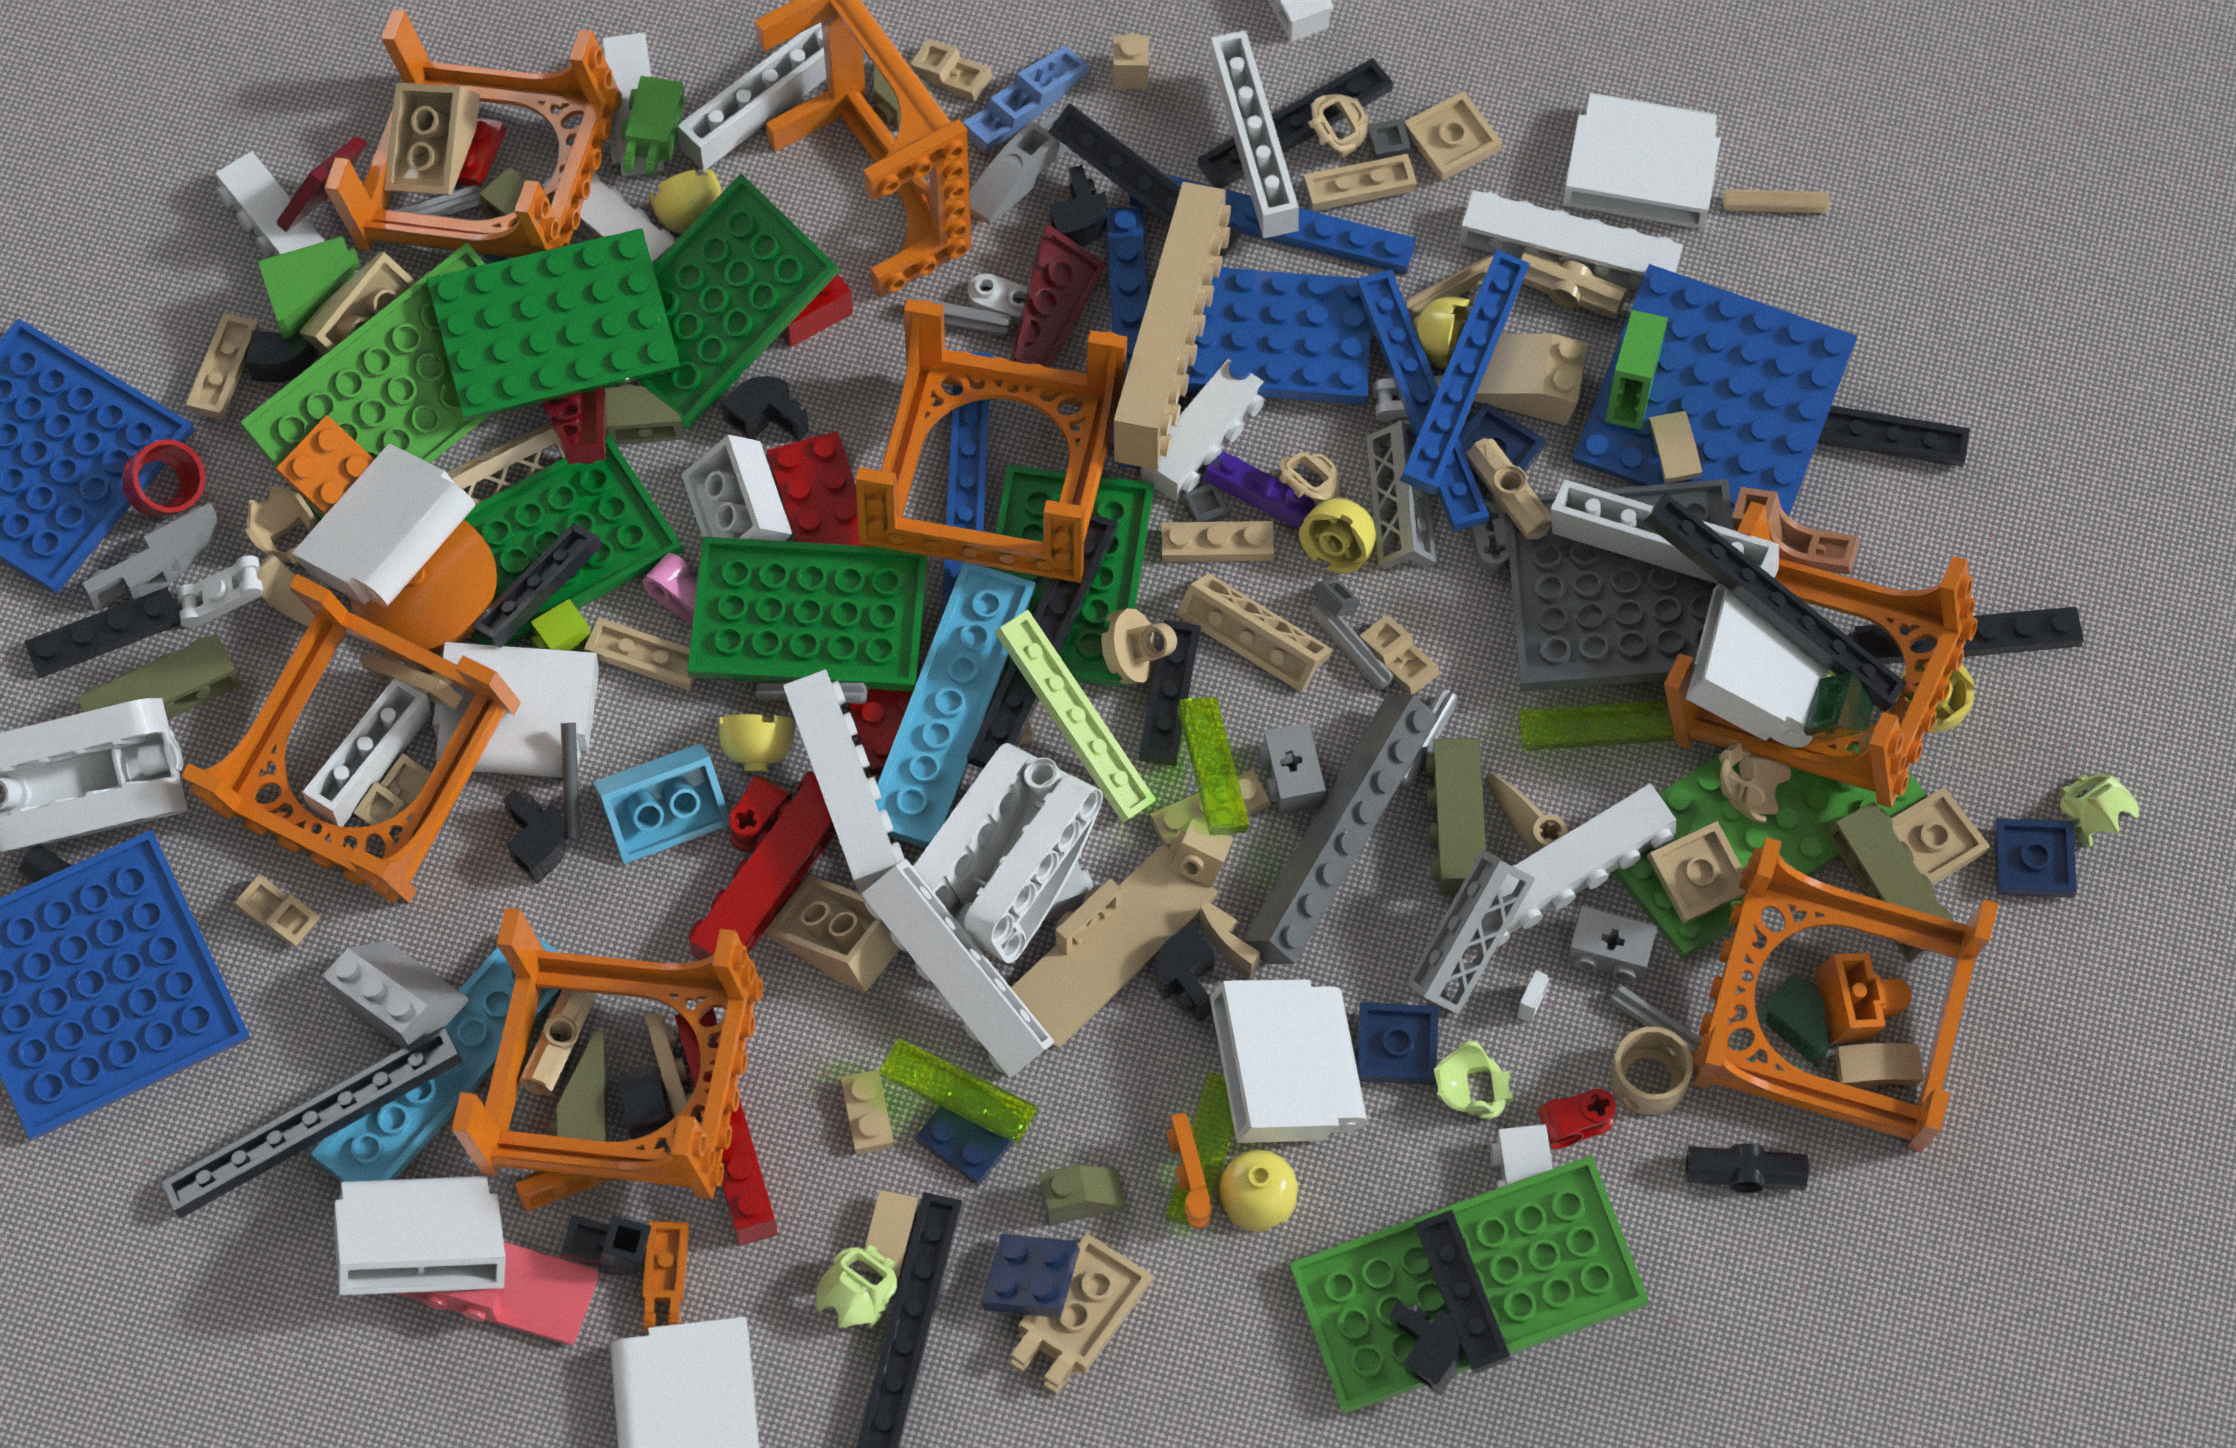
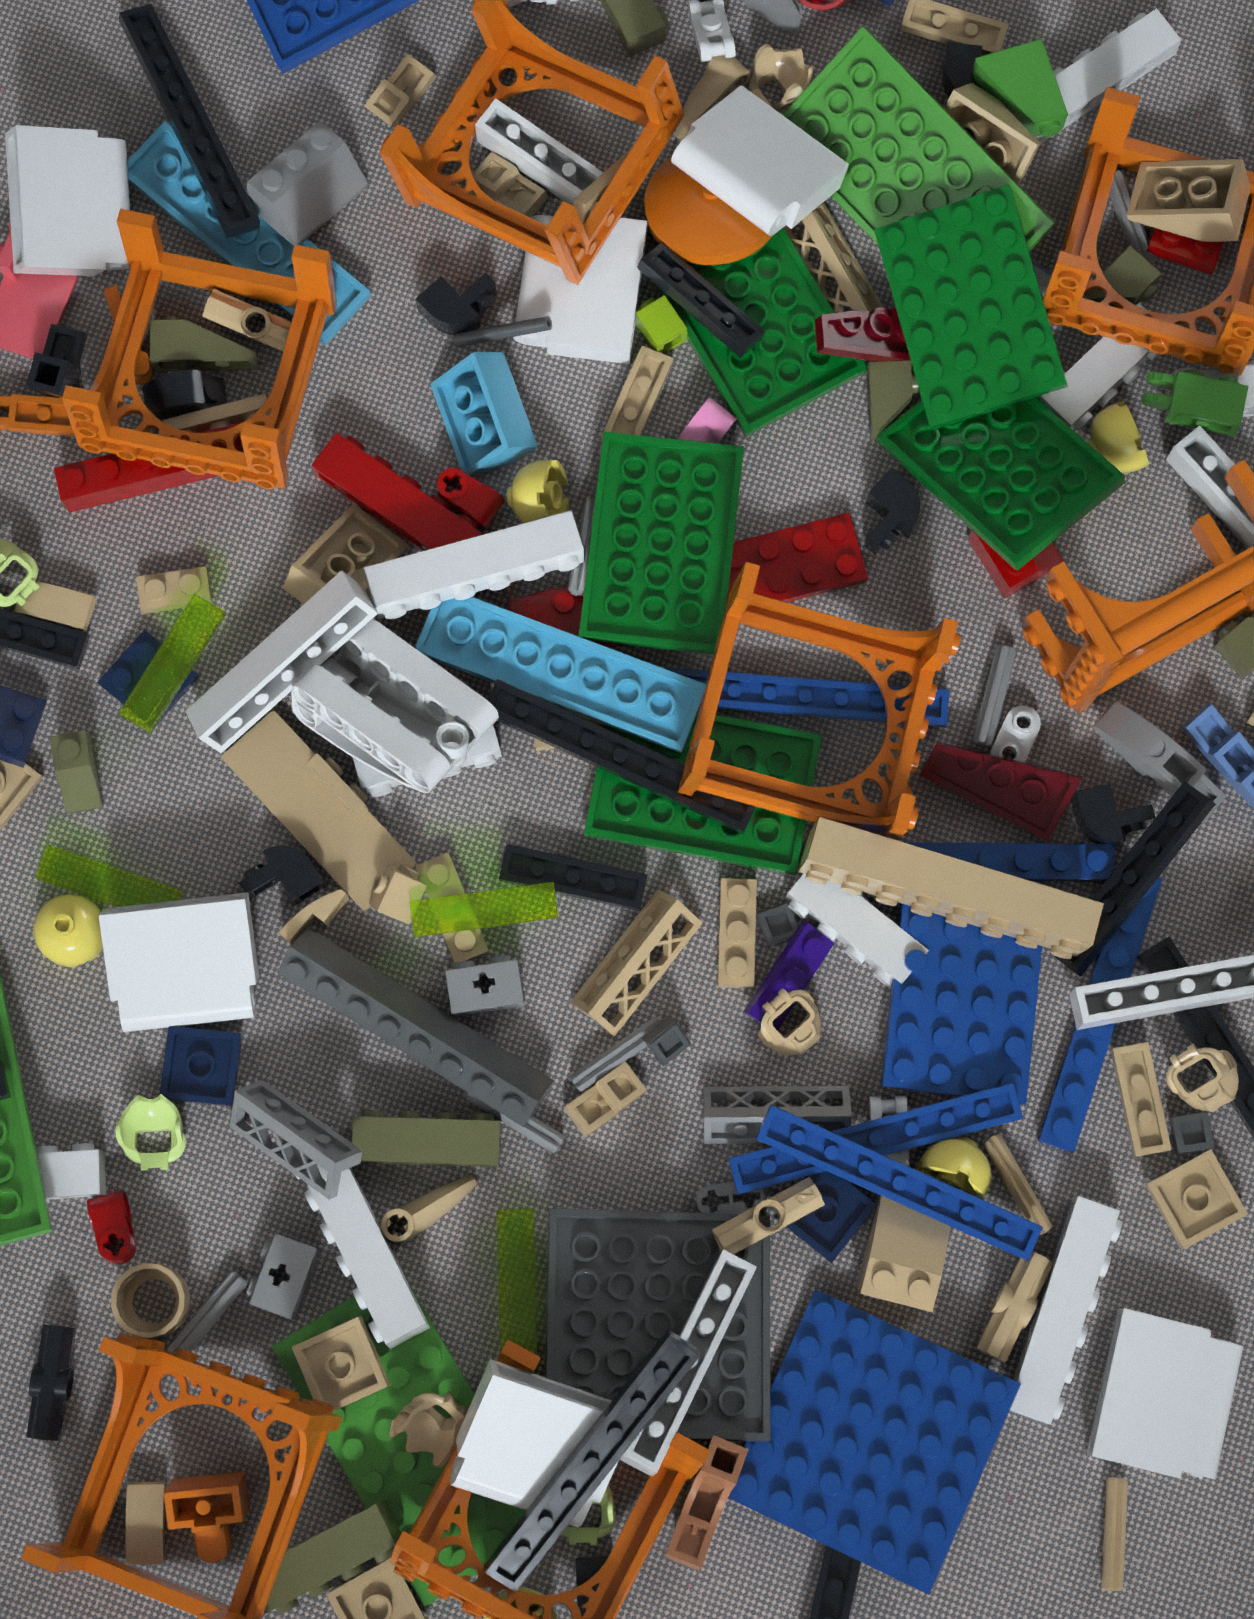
camera: 95 degrees right, 15 degrees up
orange plate [274,415,375,516] -> none
dark red tile [276,136,368,232] -> none
white slope [681,435,792,541] -> none
yellowish green plate [994,610,1156,823] -> none
tan tile [1101,609,1177,685] -> none
orange hinge [1165,1112,1212,1230] -> none
light yellow cylinder [1299,498,1376,574] -> none
white tile [1517,970,1549,1023] -> none
bright green slope [1605,310,1668,430] -> none
tan slope [1649,411,1702,484] -> none
clear green slope [1758,973,1828,1069] -> none
clear green slope [1803,671,1874,738] -> none

